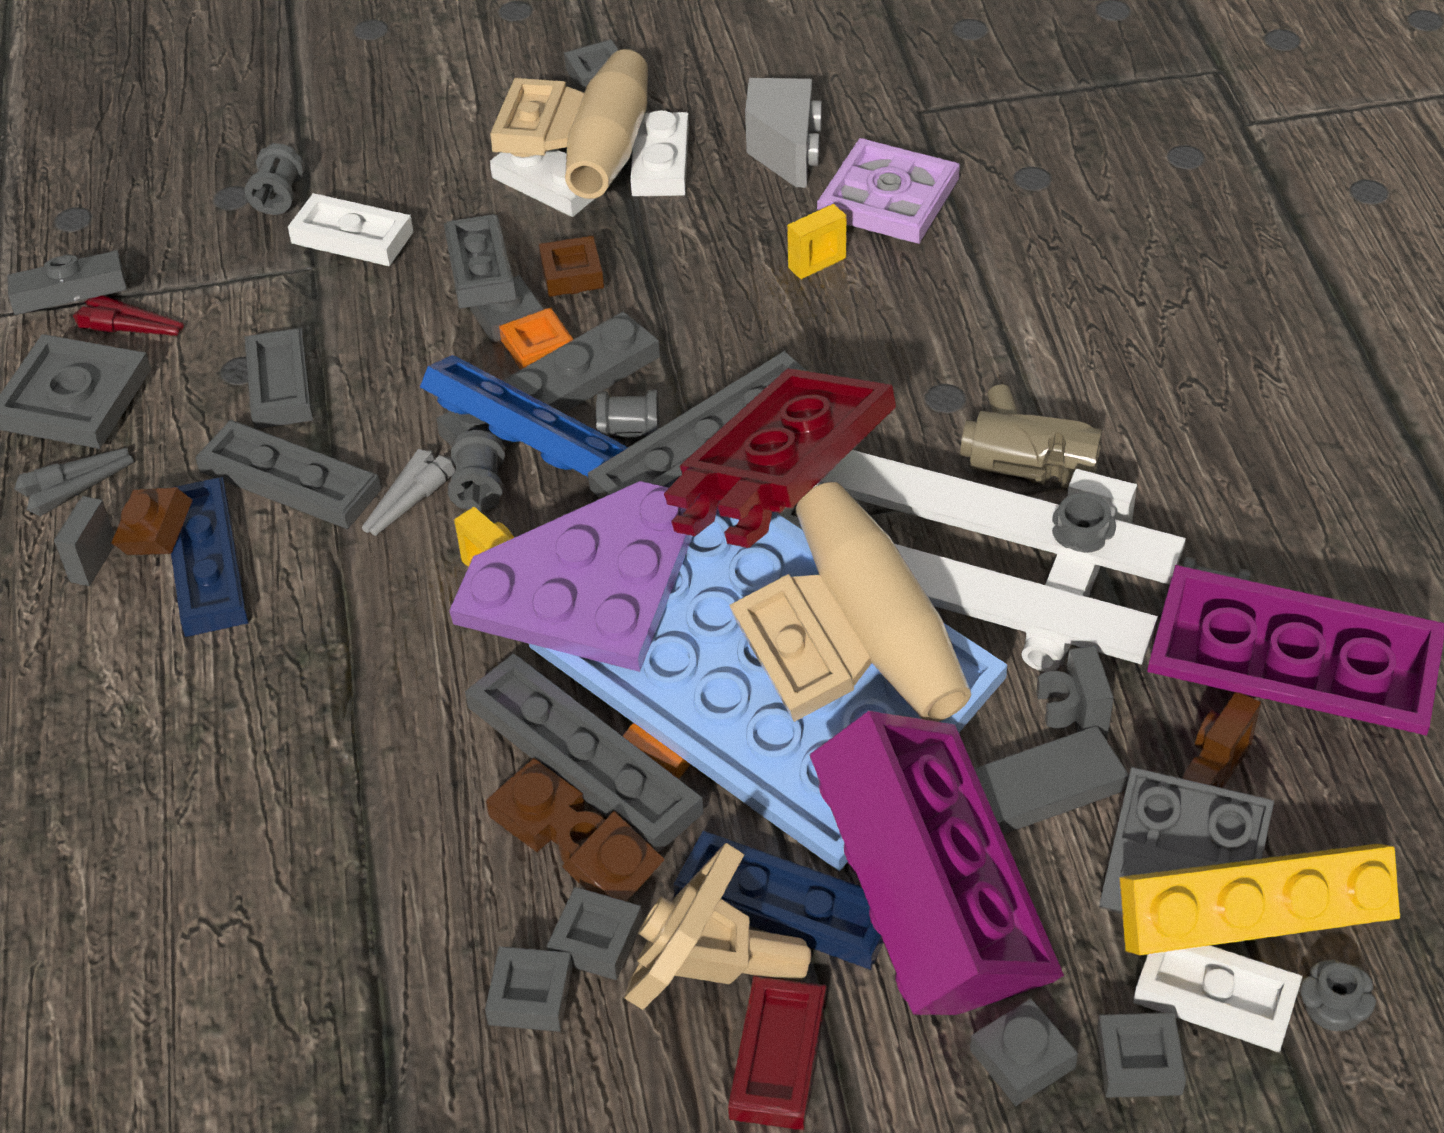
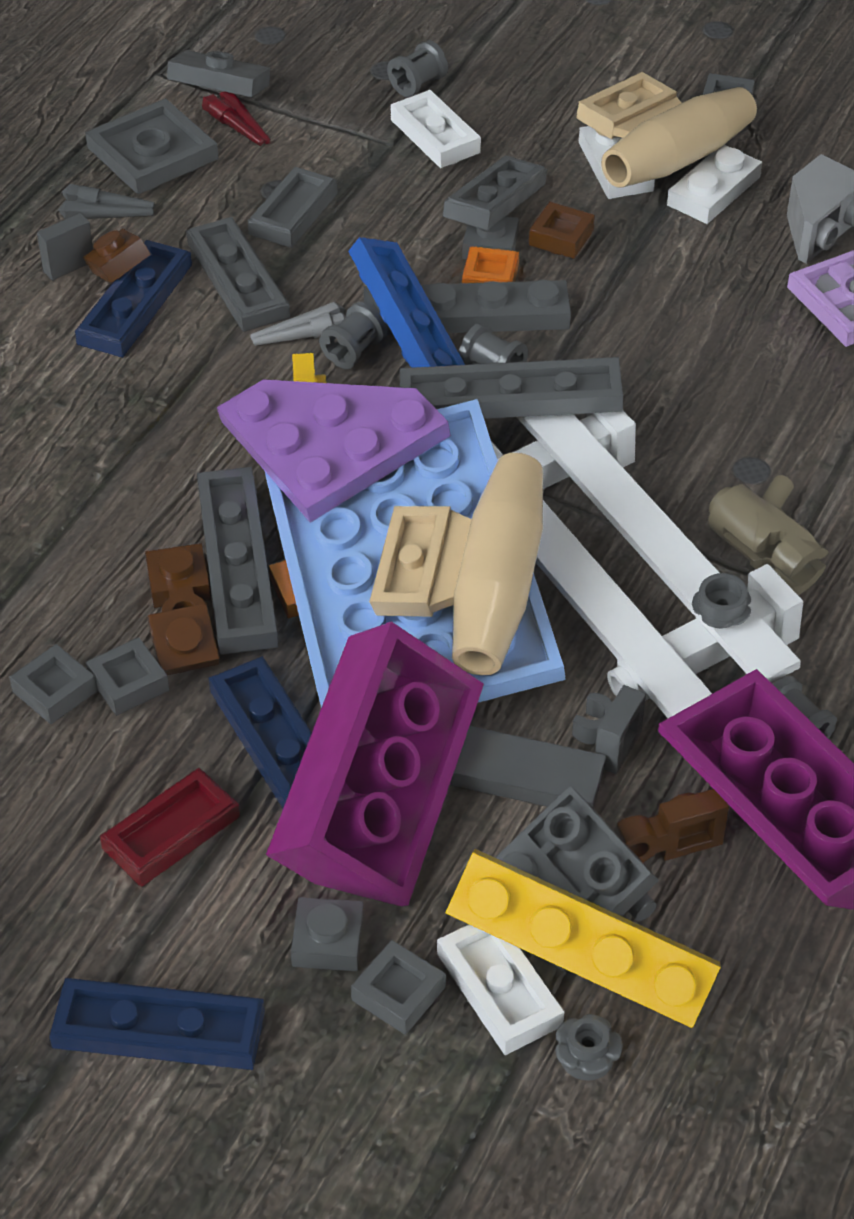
camera: 35 degrees right, 0 degrees up
tan piece [624,843,811,1010] -> none
dark red tile [664,368,897,548] -> none
yellow plate [787,204,846,279] -> none

